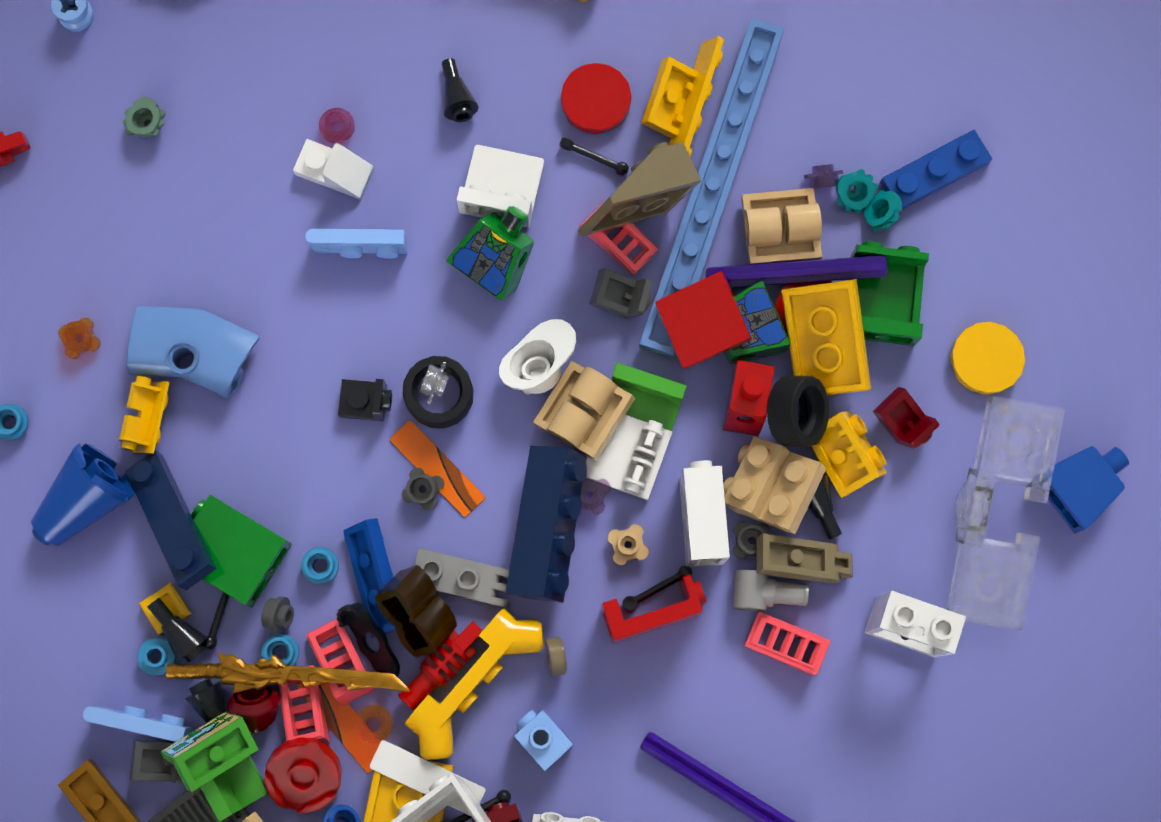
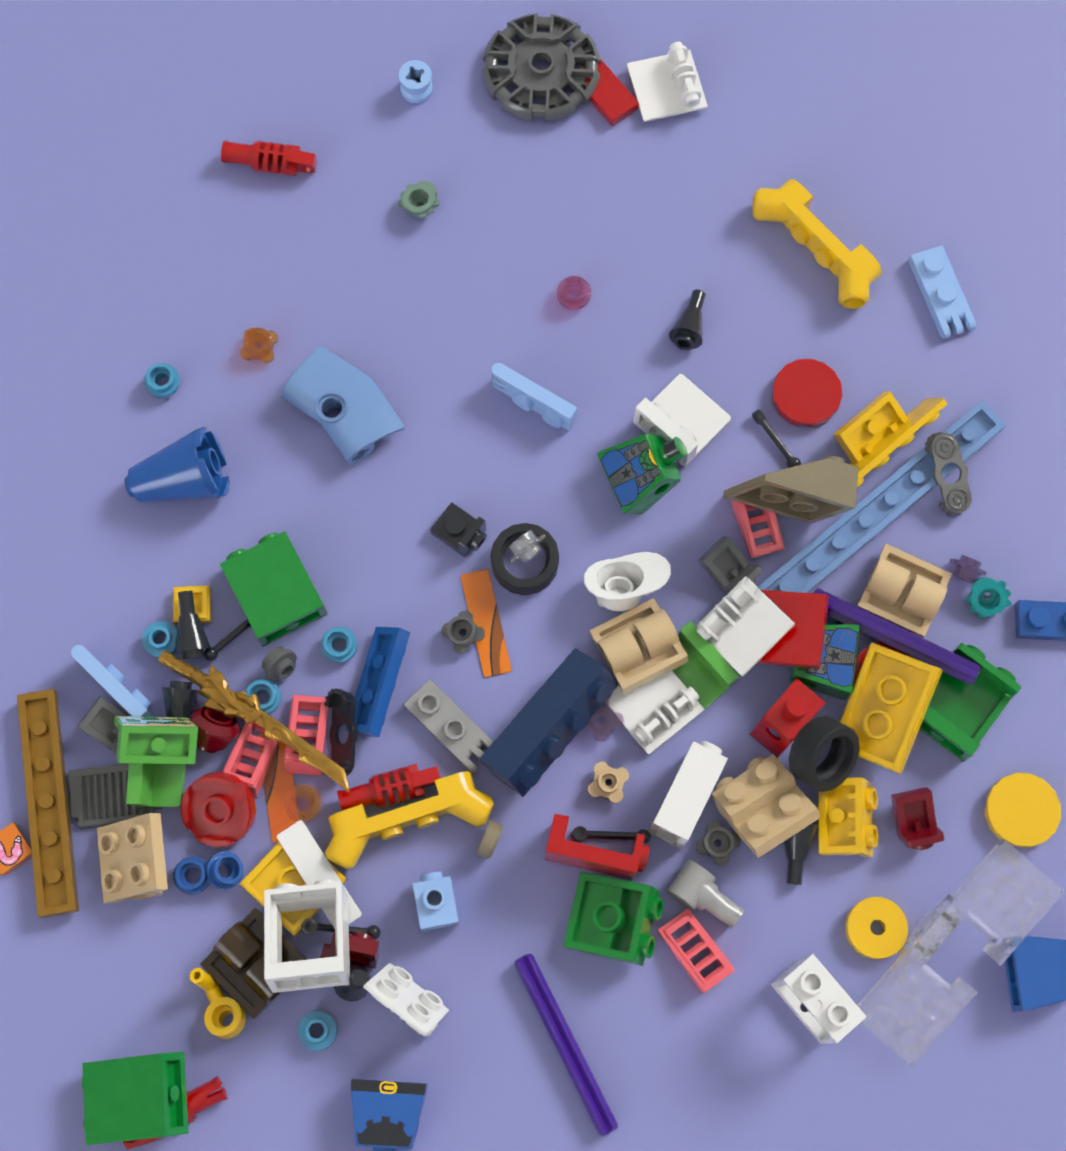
camera: 30 degrees right, 5 degrees down
yellow hinge [119,376,170,454] -> none
dark blue plate [125,450,217,590] -> none
white slope [293,139,374,200] -> none
dark brown brick [375,565,457,658] -> none
dark tan hinge [757,533,853,584] -> none
teal animal [863,190,902,232] -> none
none -> green plate [563,872,664,966]
none -> white hinge [696,576,795,677]
none -> yellow piece [845,897,908,959]
none -> dark grey piece [925,432,972,516]

